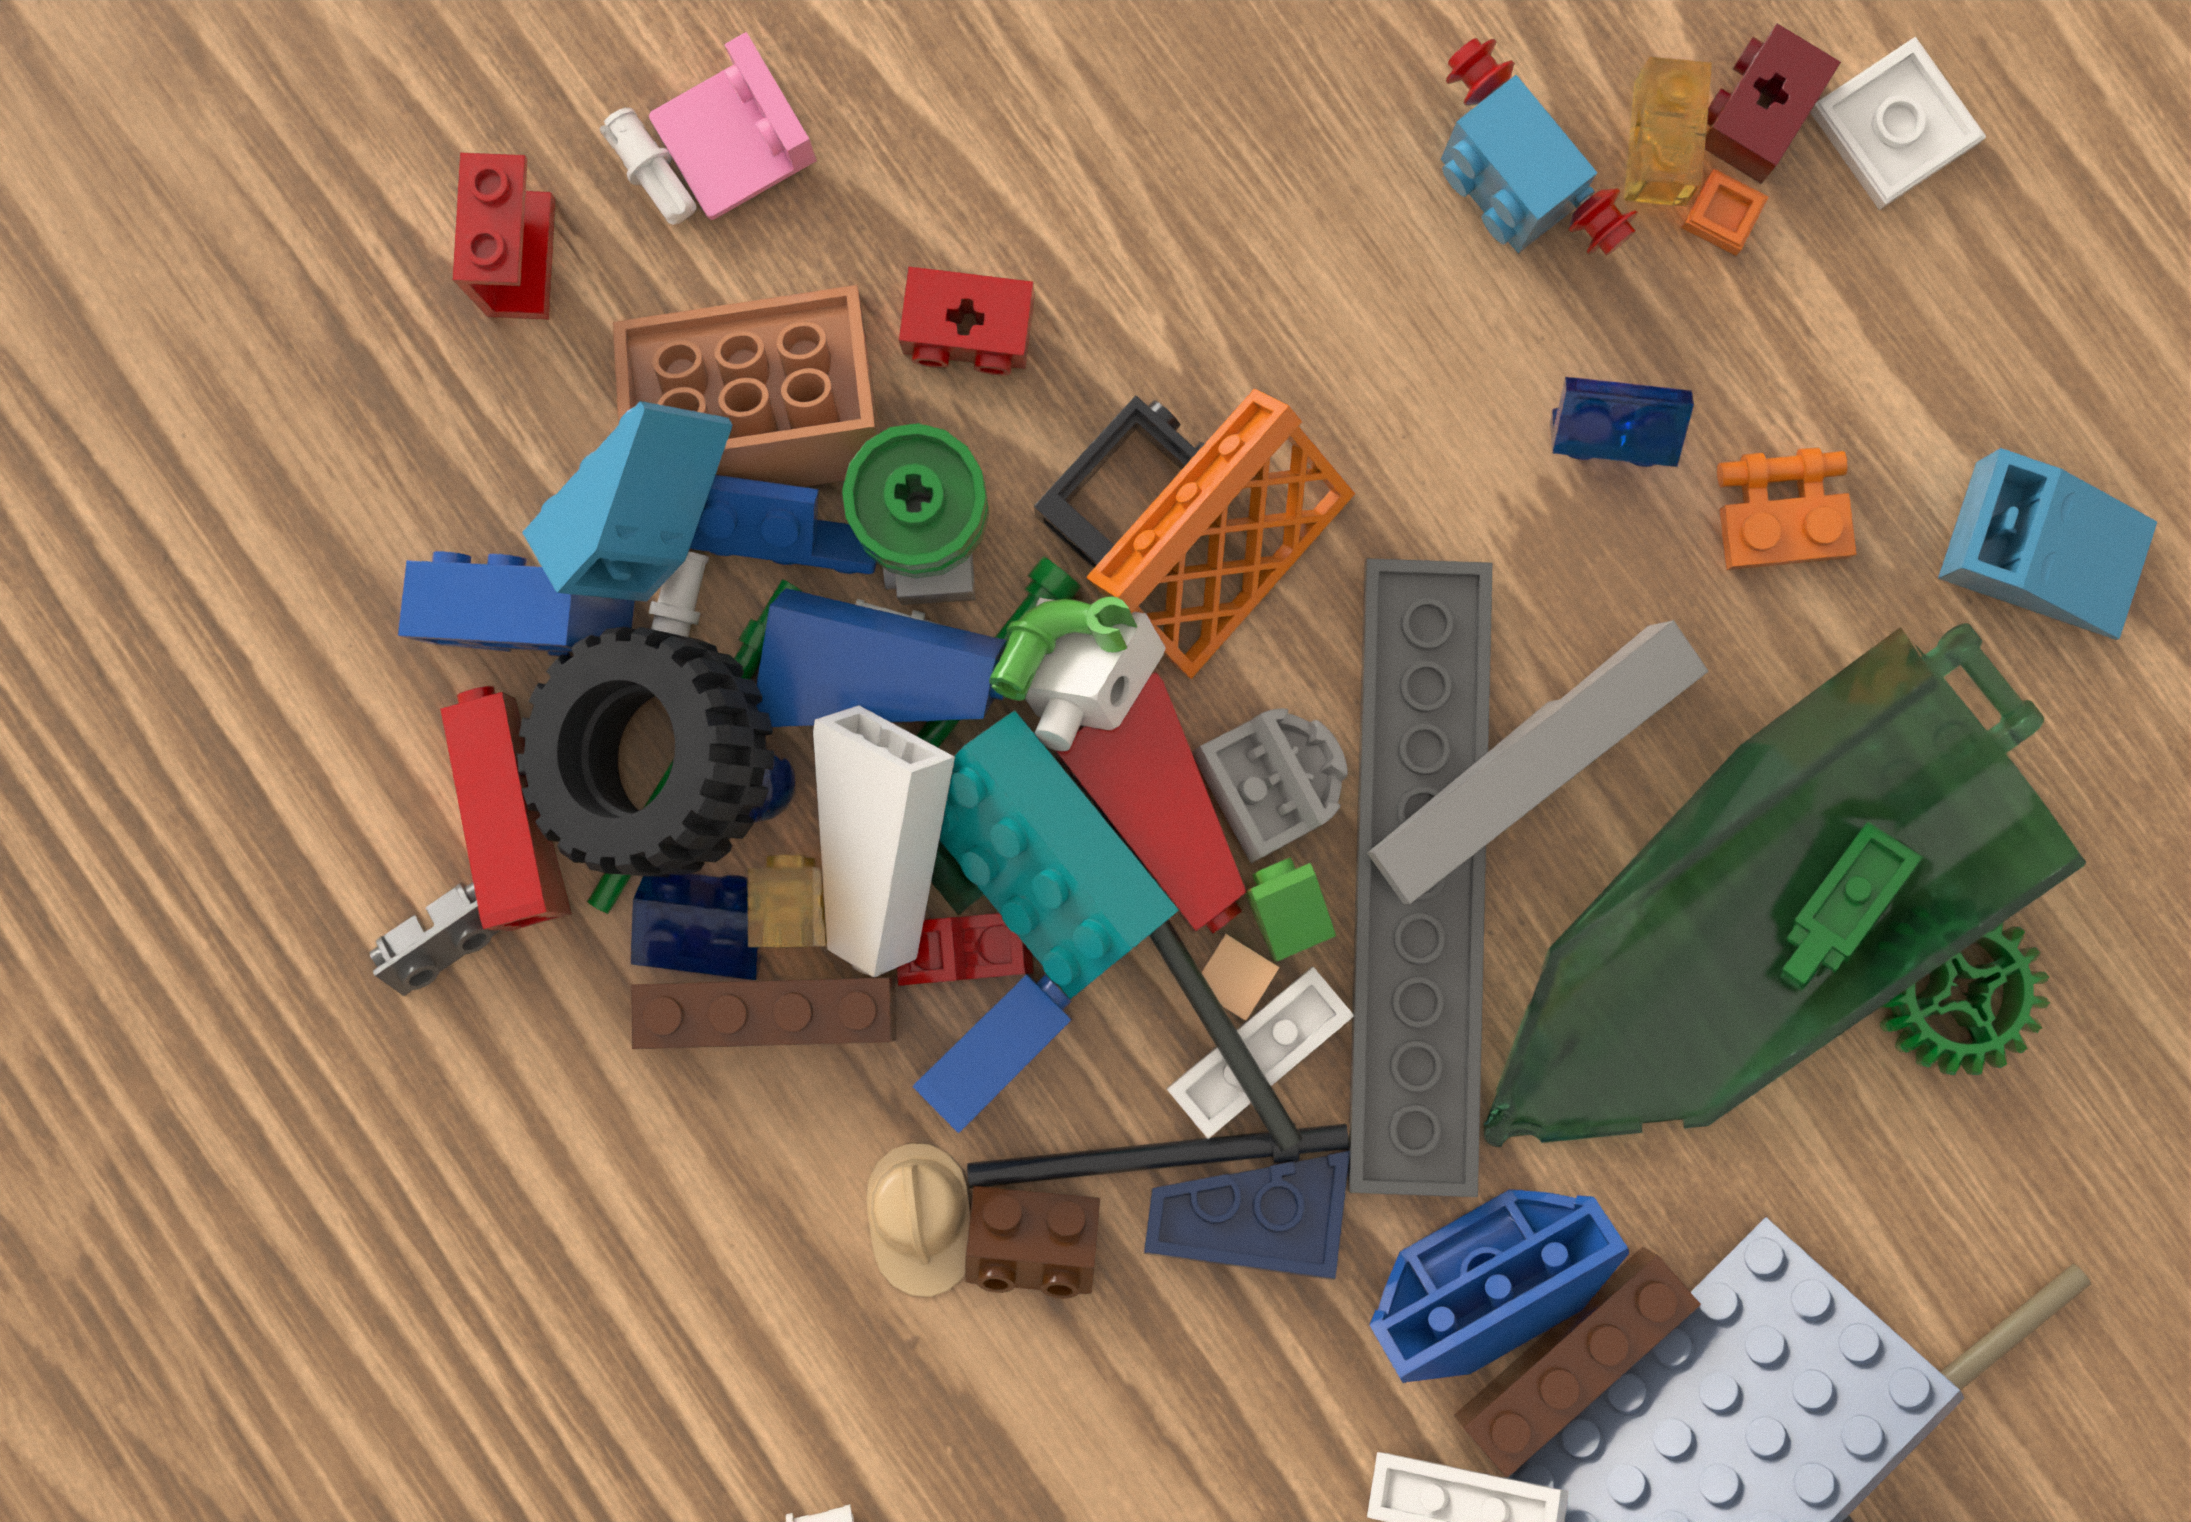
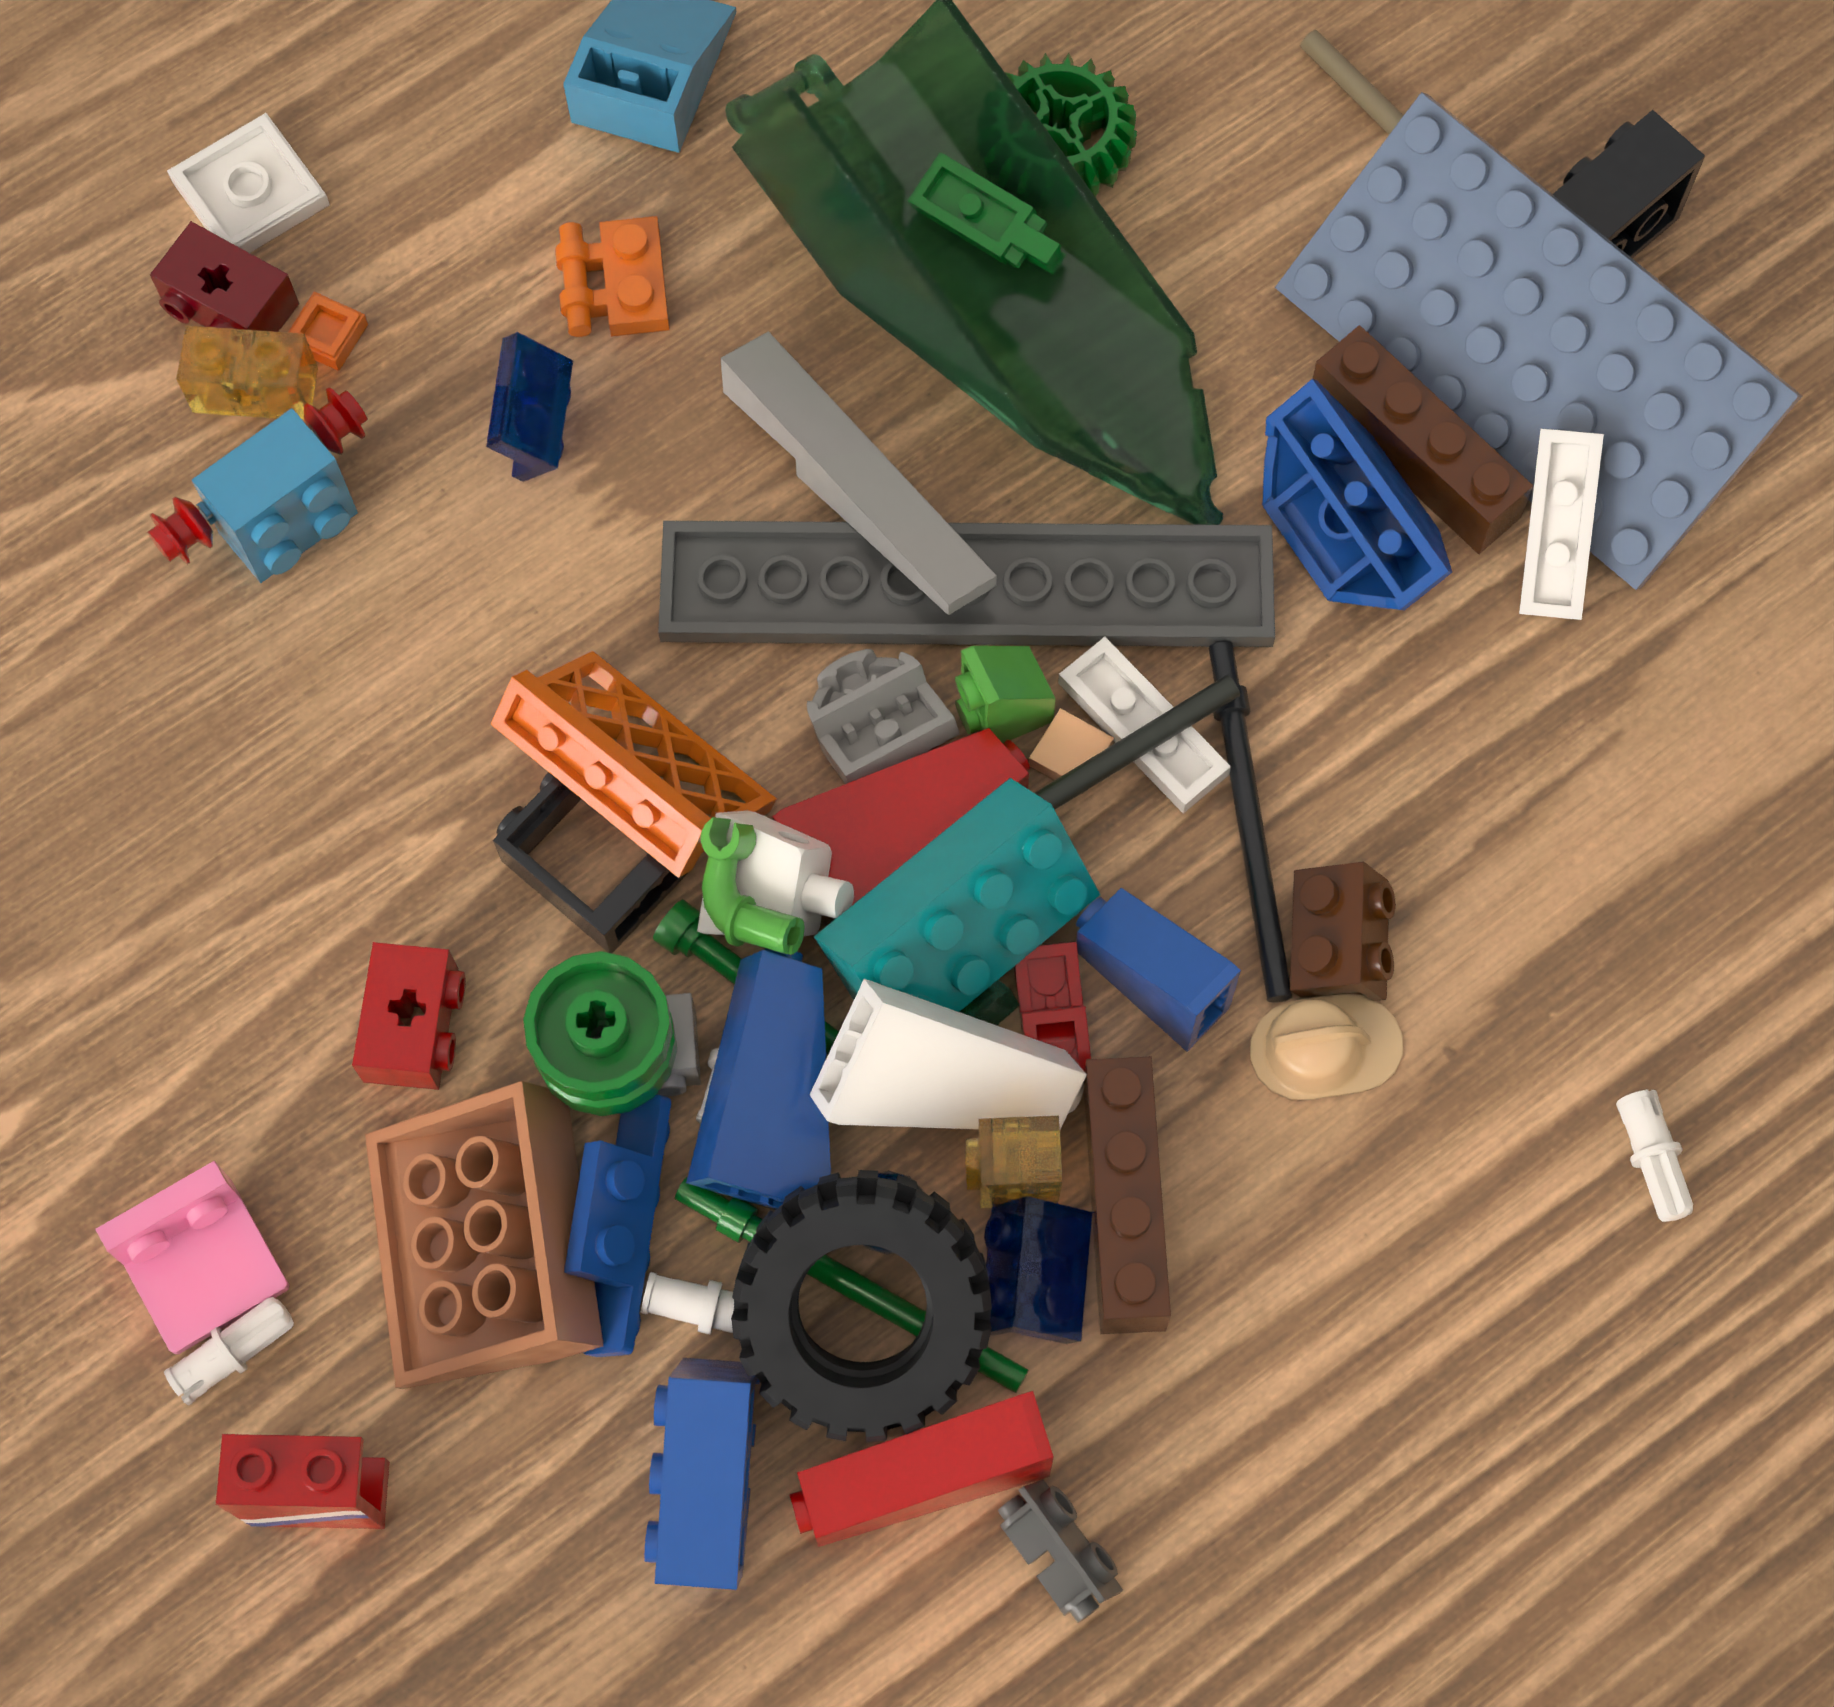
camera: 90 degrees left, 15 degrees down
dark azure slope [522,401,733,602] -> none
dark blue wing [1143,1151,1350,1280] -> none

